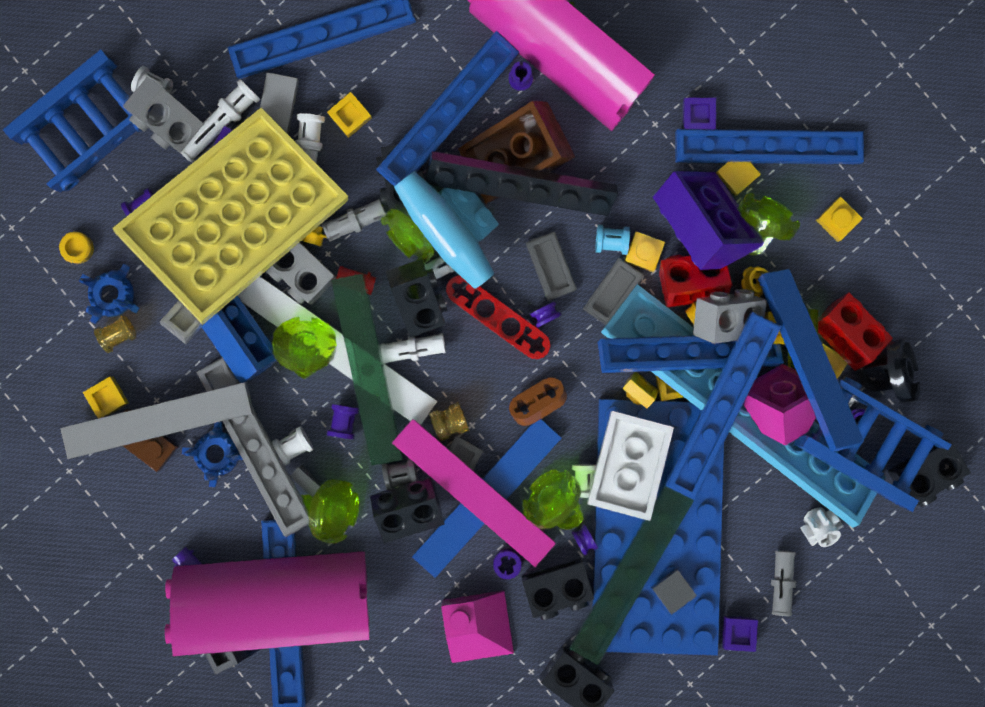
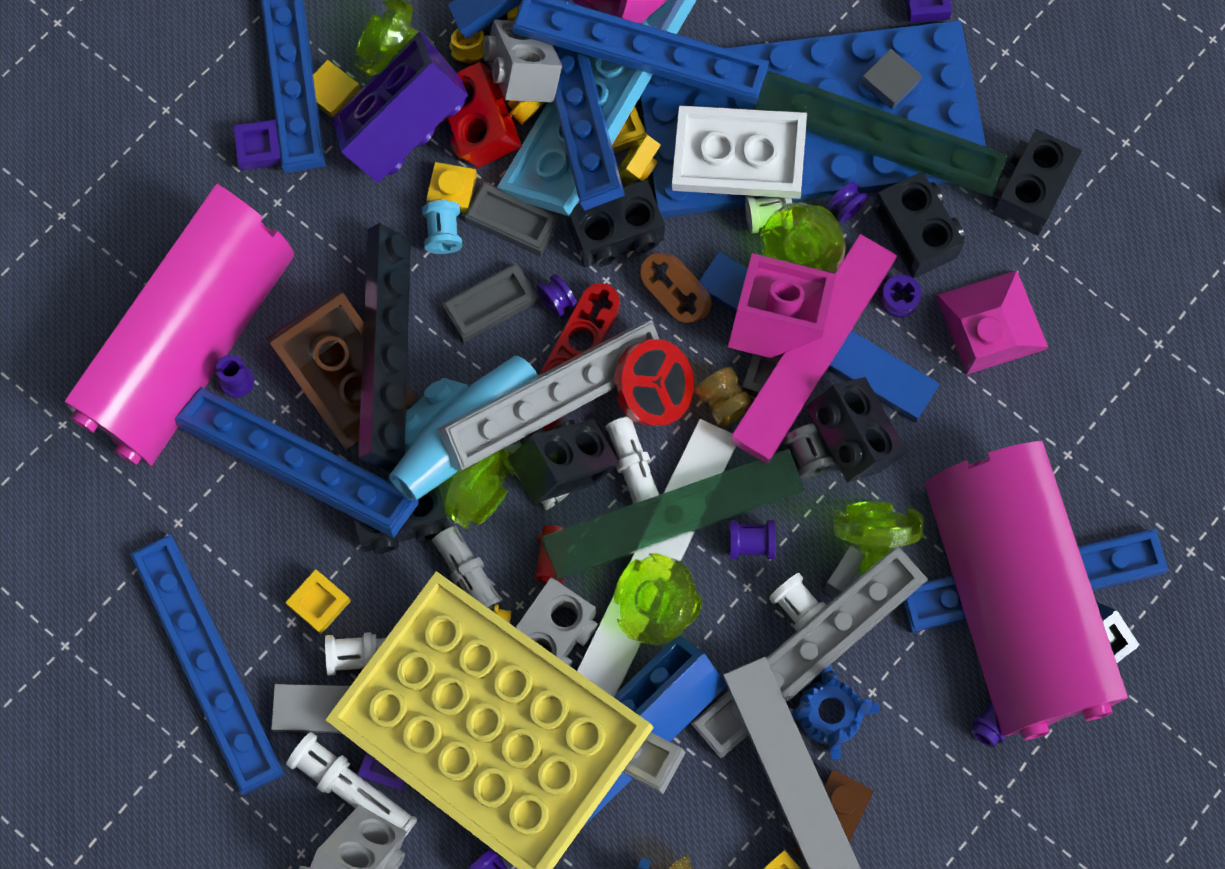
camera: 100 degrees left, 15 degrees down
none -> light grey tile [438,320,659,470]
none -> black brick [567,180,665,268]
none -> red tile [614,339,694,426]
none -> dark pink slope [728,253,836,358]

